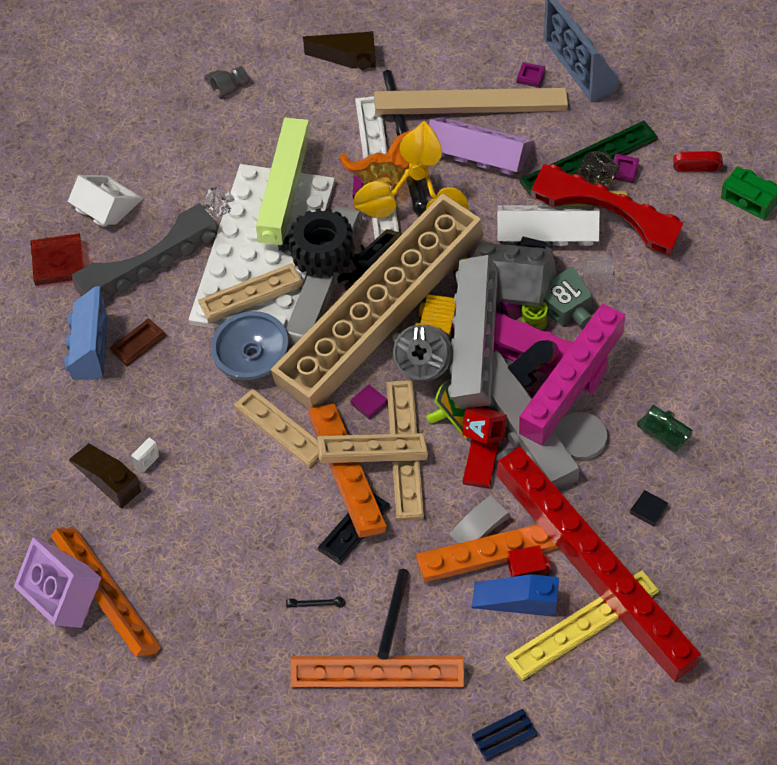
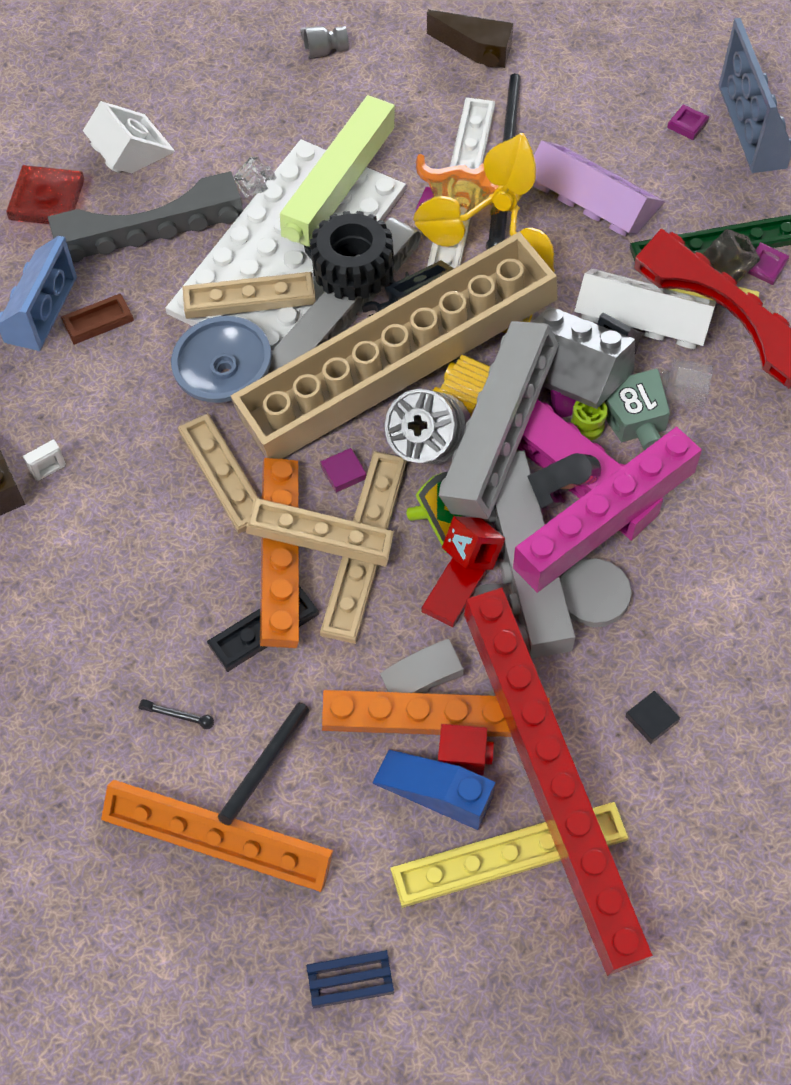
camera: 15 degrees right, 5 degrees up
tan tile [374,88,568,115] -> none
clear green hips [637,404,693,452] -> none

